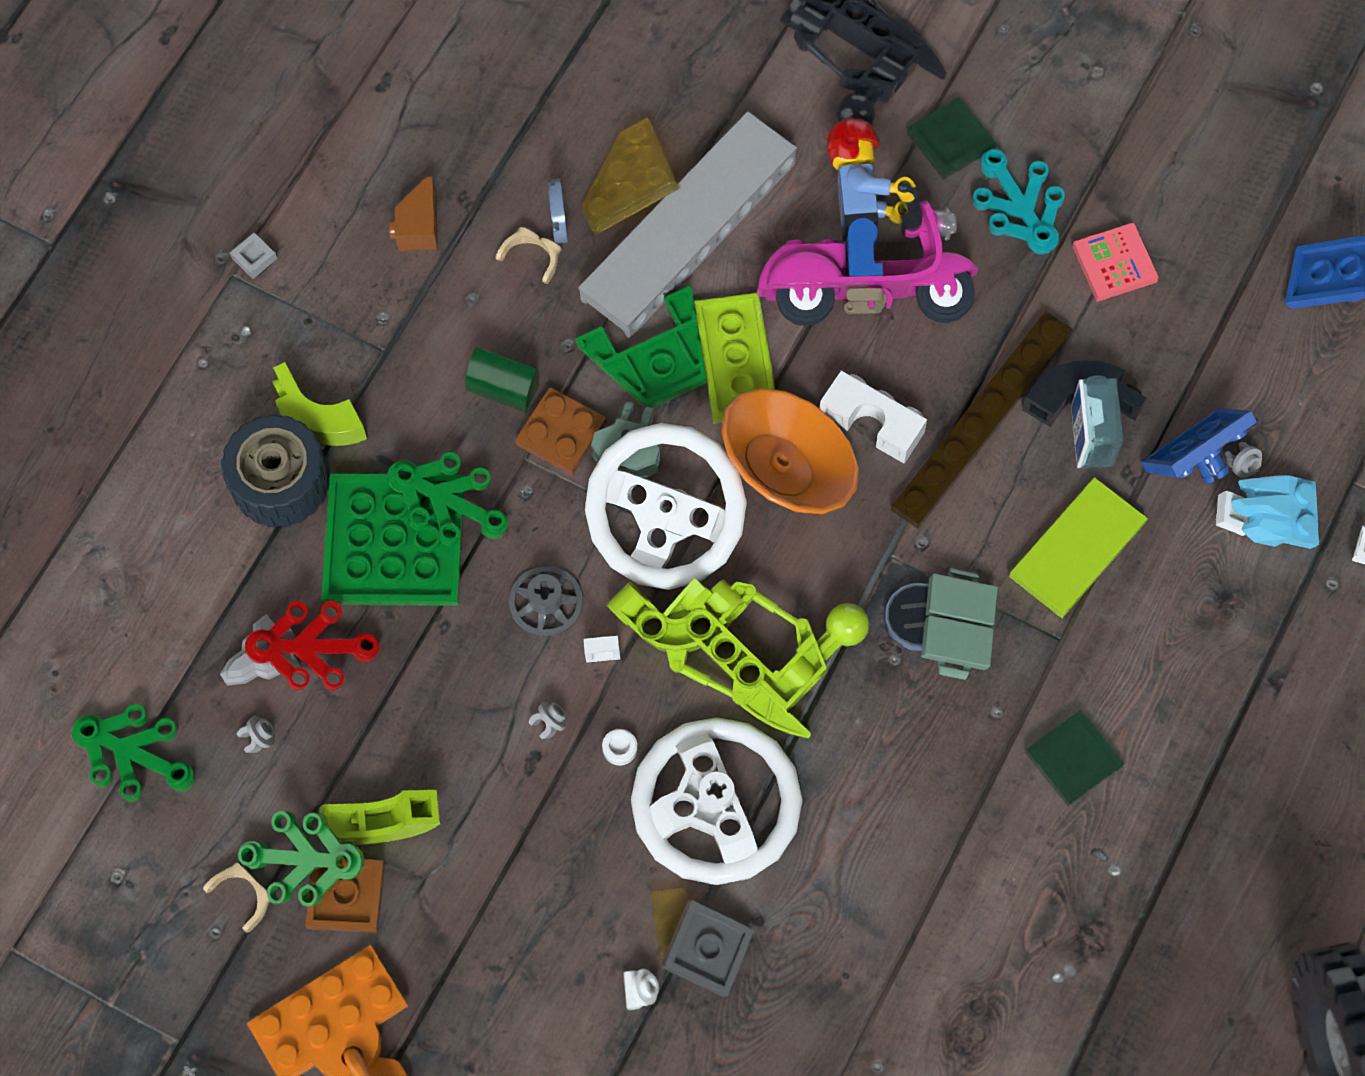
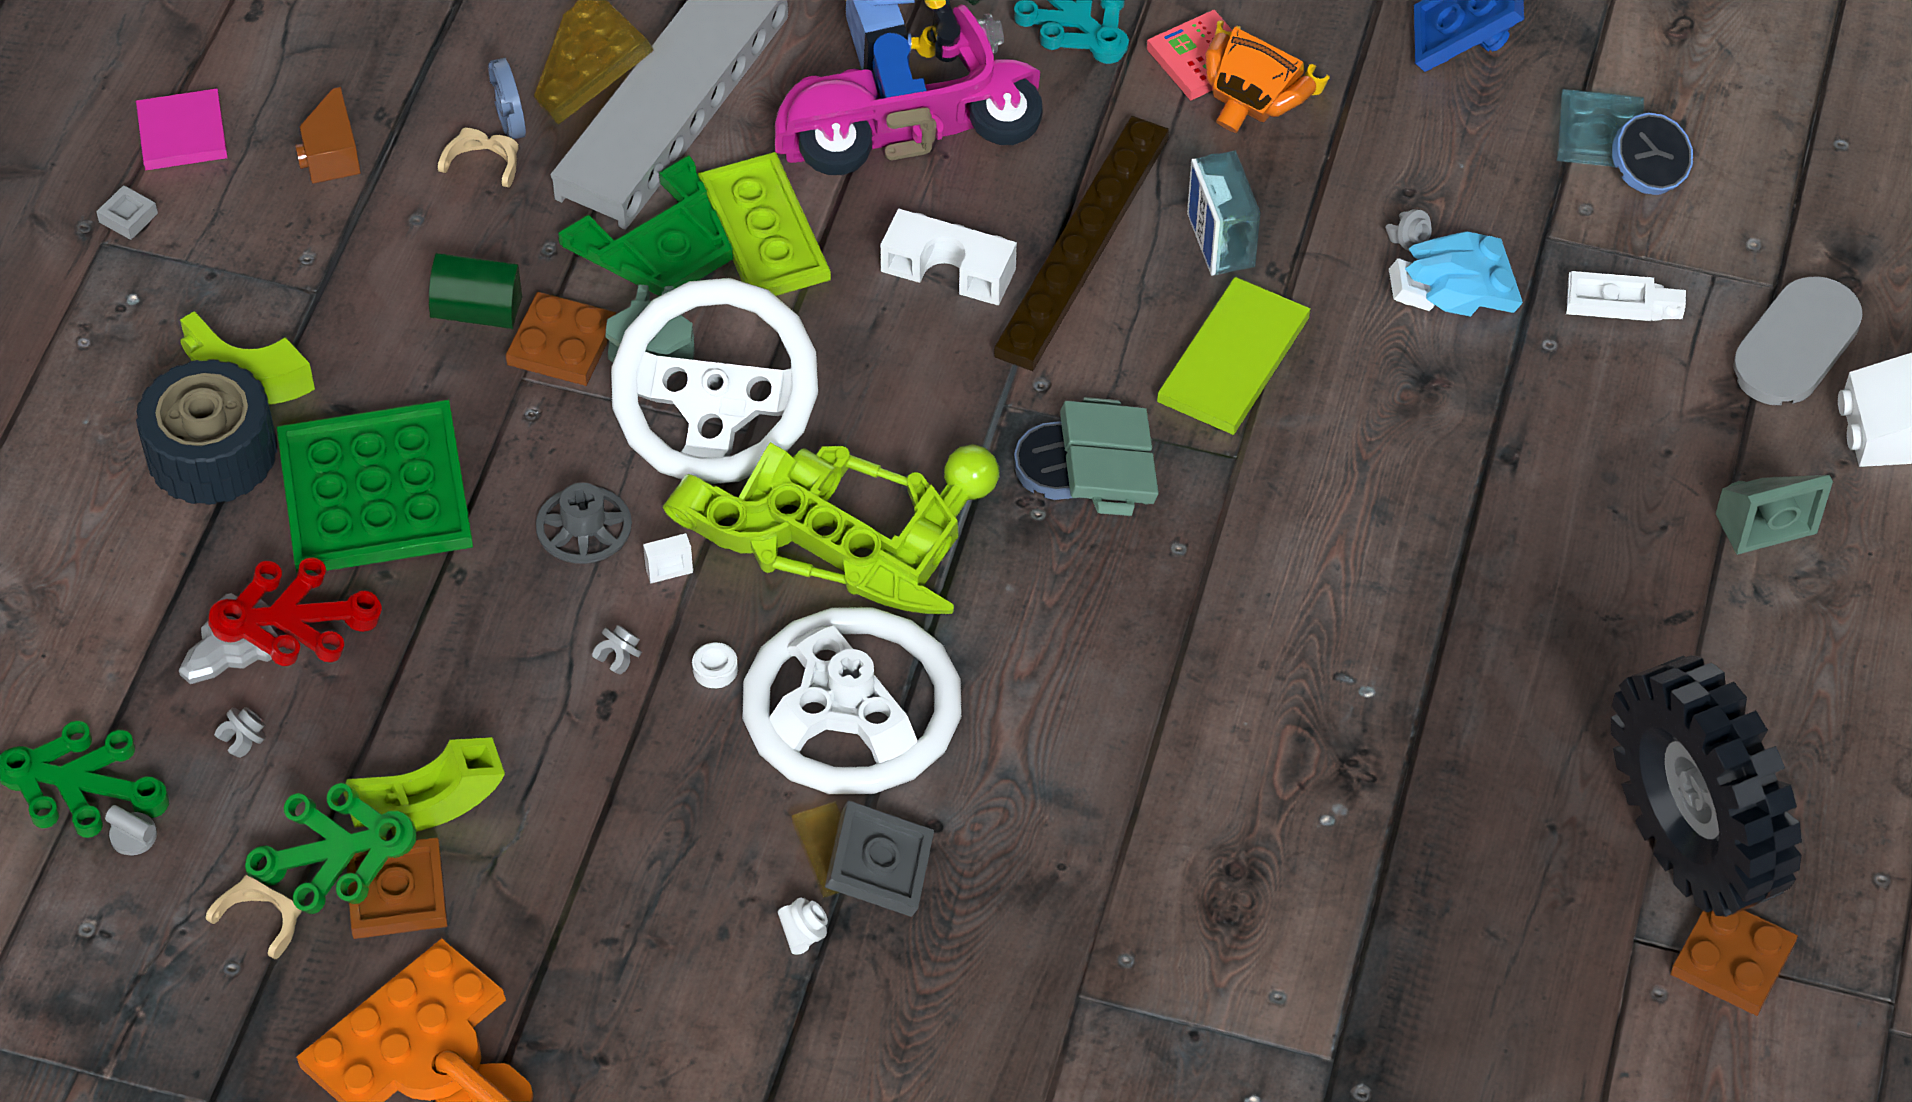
camera: 15 degrees left, 15 degrees down
green plant [387,452,508,546] -> none
orange dish [721,388,859,515] -> none
black arch [1022,360,1147,427] -> none
clear green tile [1025,710,1124,807] -> none
blue plate [1140,408,1257,483] -> none
none -> light grey plate [105,805,157,856]
none -> dark pink tile [136,88,228,171]
none -> orange torso [1205,20,1330,133]

